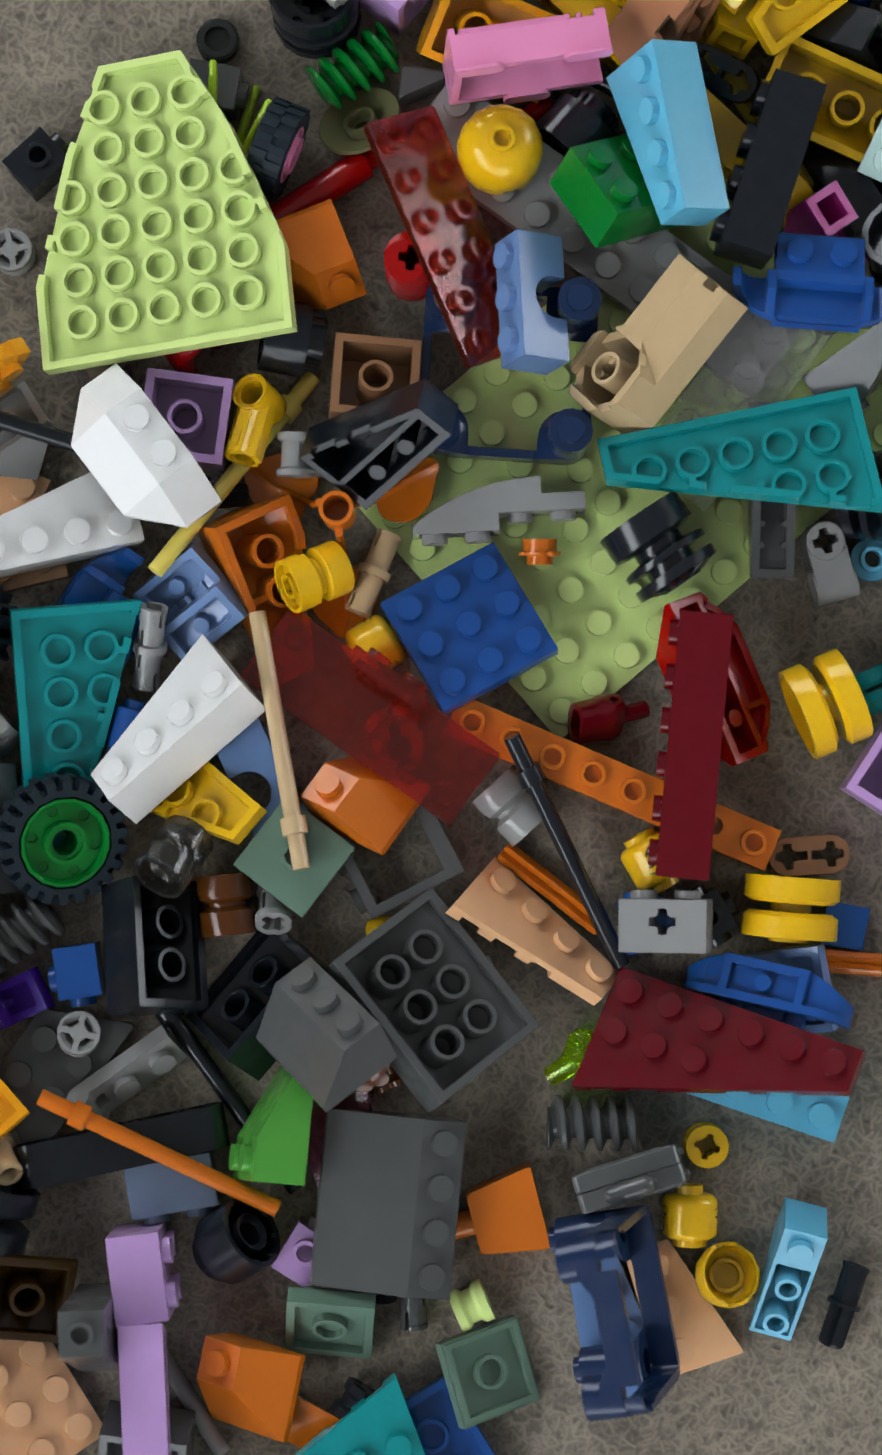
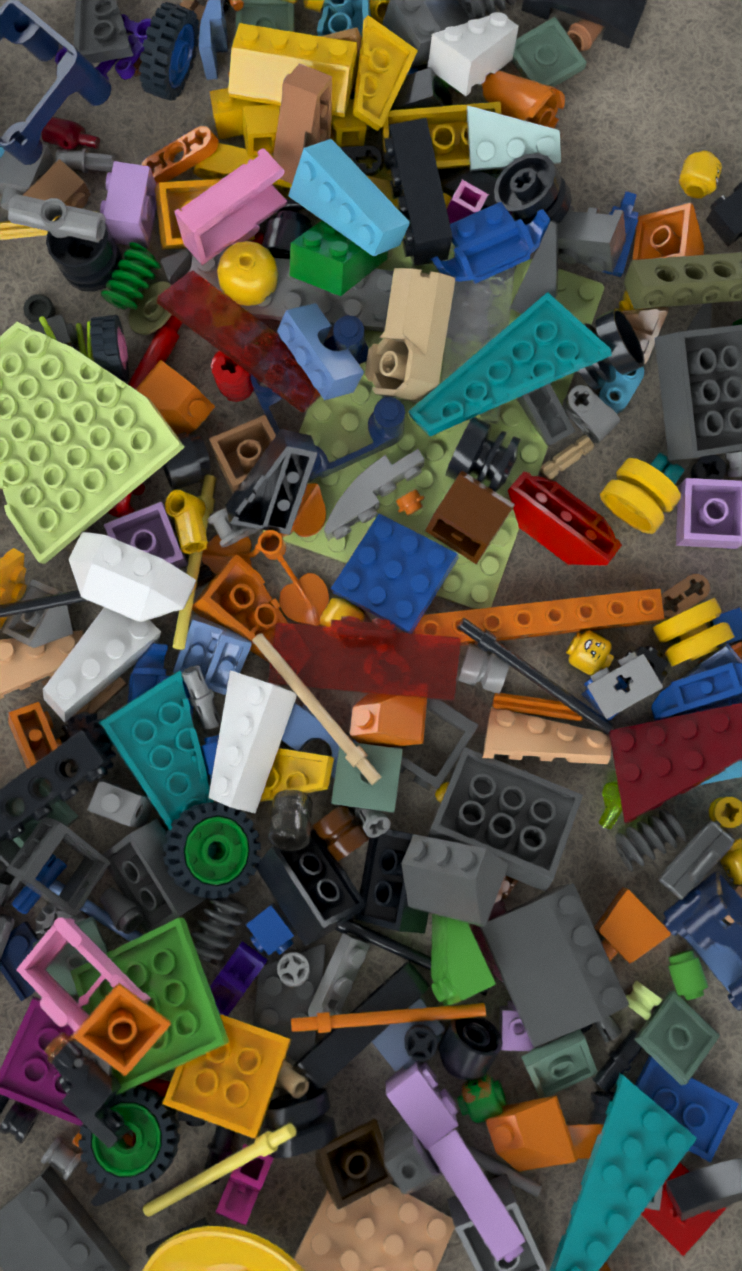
camera: 25 degrees left, 5 degrees down
yellow wheel [274,540,355,614] -> none
tan pin [344,528,402,618] -> none
dark red piece [568,694,650,744] -> none
dark red brick [648,610,734,881] -> none
none -> black wheel [404,1024,437,1062]
none -> reddish brown slope [425,471,515,565]
none -> green head [457,1075,507,1124]
none -> tan axle [540,435,594,480]
none -> black pin [592,1029,642,1094]
none -> bright green brick [668,950,709,1000]

